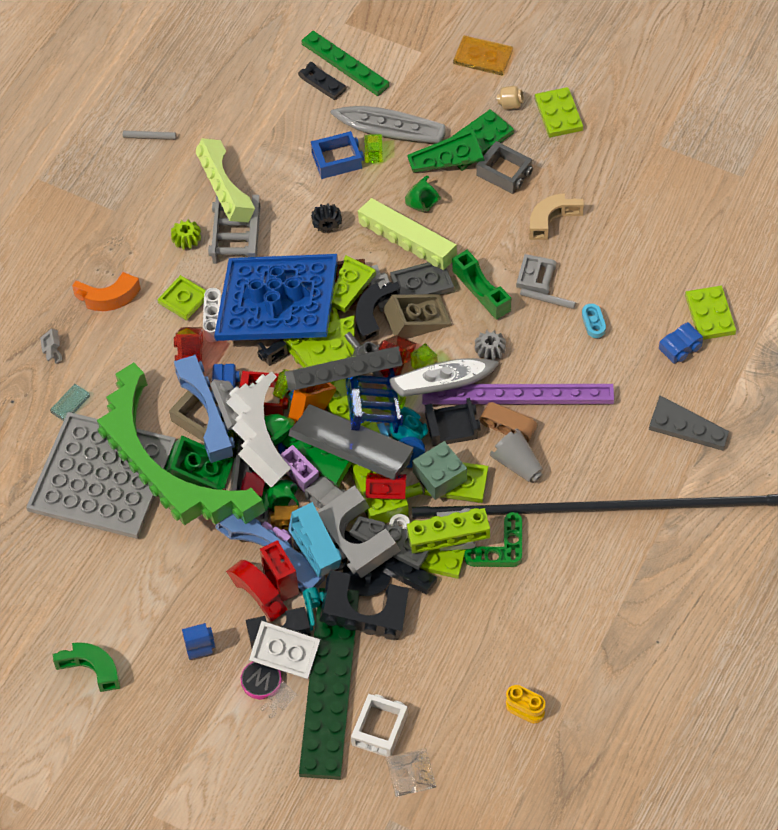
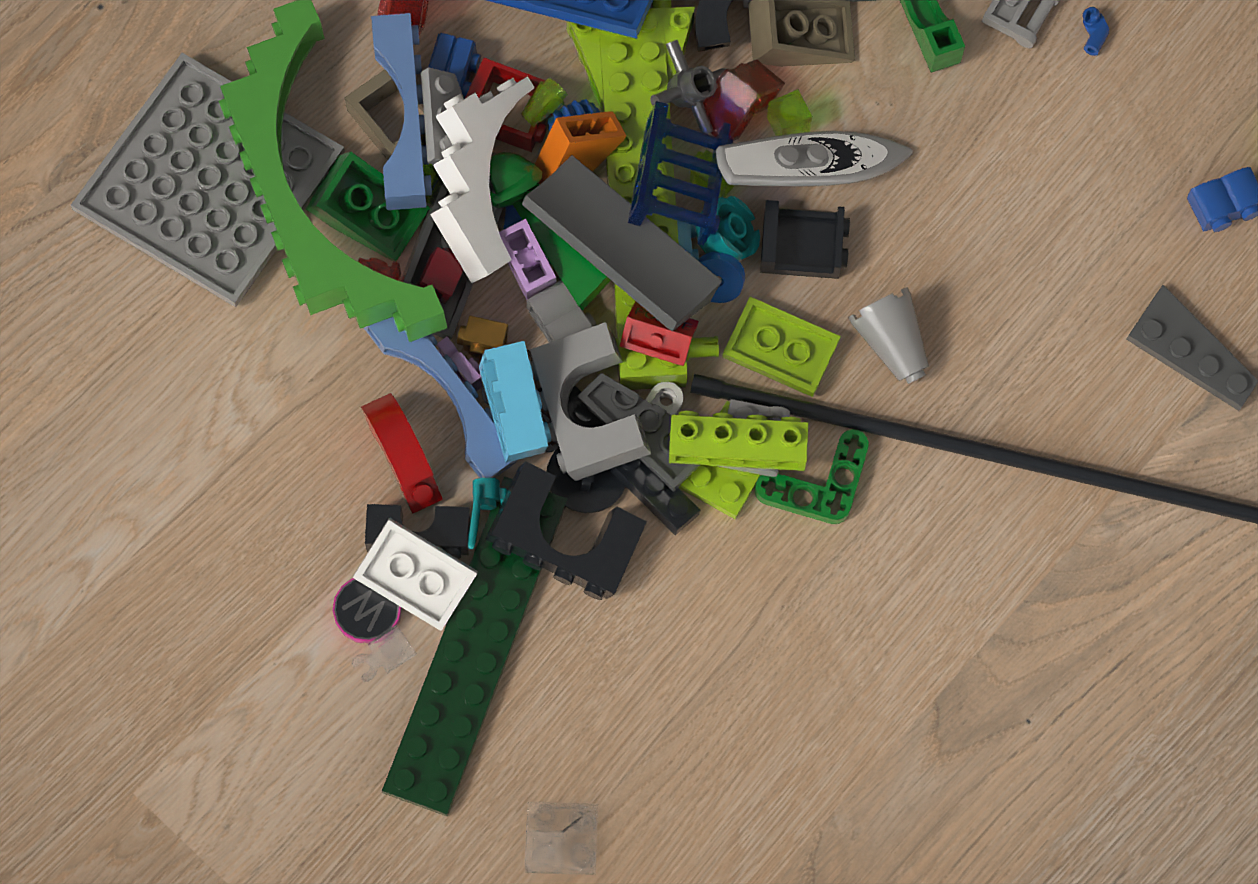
camera: 10 degrees right, 15 degrees up
clear light blue tile [50,384,90,421] -> none
green arch [52,642,120,692] -> none
blue brick [182,623,216,660] -> none
black bracket [257,340,288,366] -> none
red window [260,540,299,602] -> none
green piece [261,480,299,512] -> none
dark grey arch [285,346,402,390] -> none
white window [351,694,408,758] -> none
sand green brick [412,441,467,500] -> none
medium lavender plate [422,384,614,404] -> none
light grey gear [475,330,506,360] -> none
medium nougat beam [479,402,538,442] -> none
yellow brick [506,685,545,724] -> none
light grey bar [520,288,576,309] -> none
medium azure plate [582,304,606,338] -> none
none -> blue arm [1082,7,1109,56]

